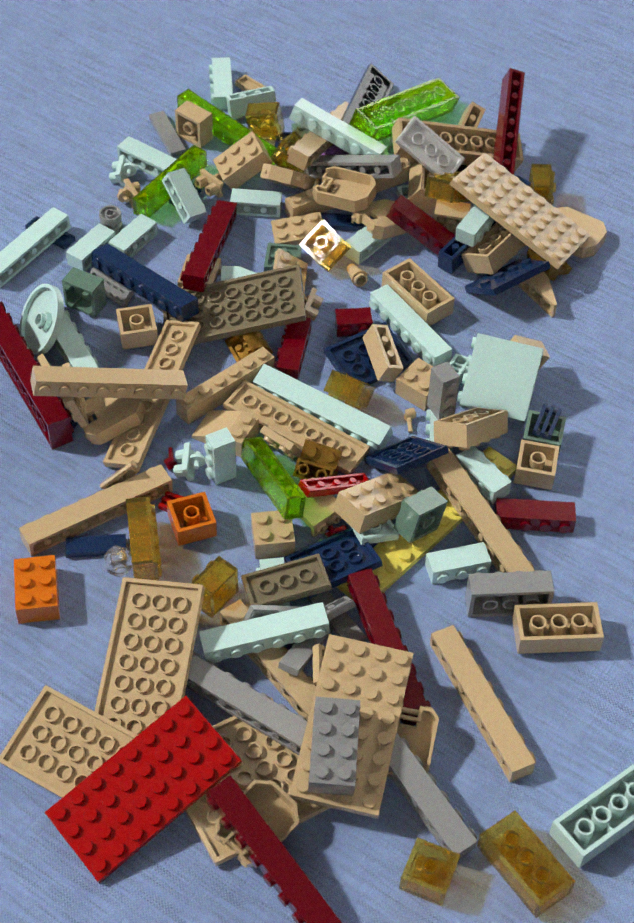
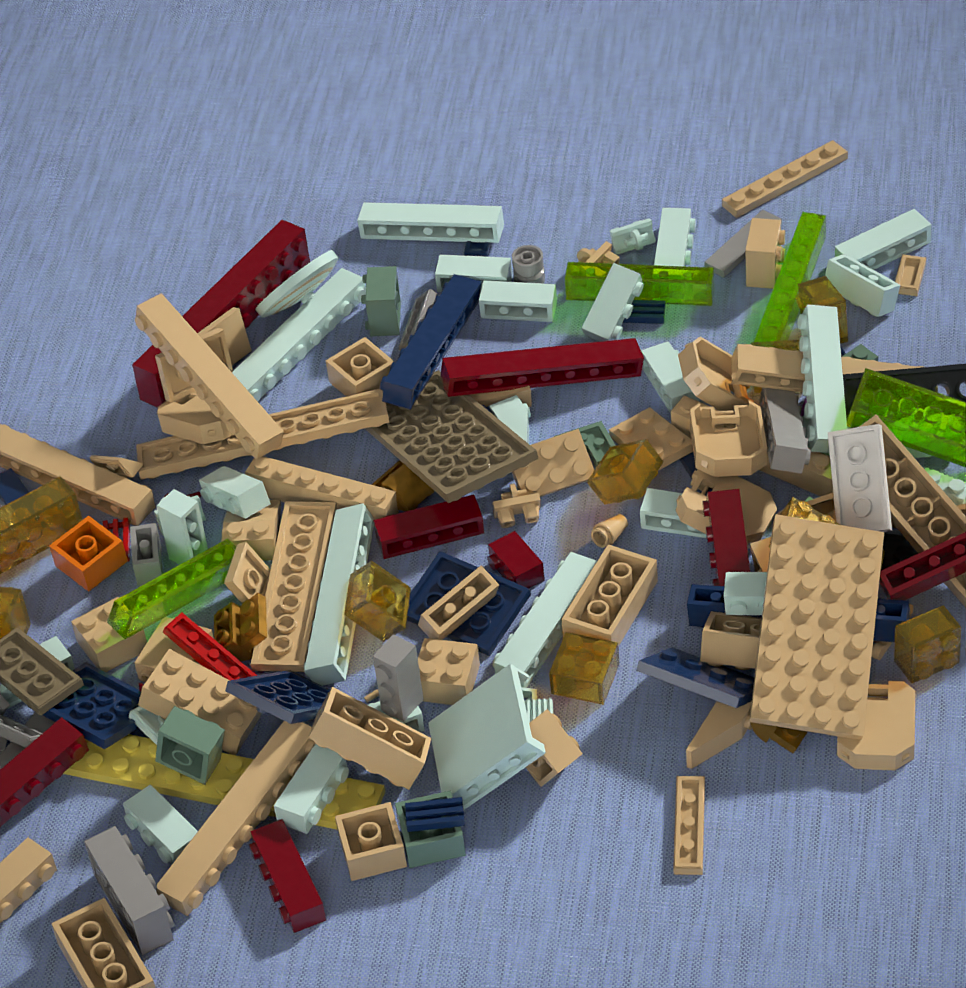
camera: 70 degrees right, 5 degrees down
tan hips [194,169,224,198] -> none
tan brick [213,131,273,190] -> none
none -> light grey brick [130,523,164,586]
none -> light aqua brick [199,466,271,519]
none -> clear yellow brick [549,632,620,705]
none -> tan tile [673,776,705,875]
none -> tan plate [722,140,848,218]

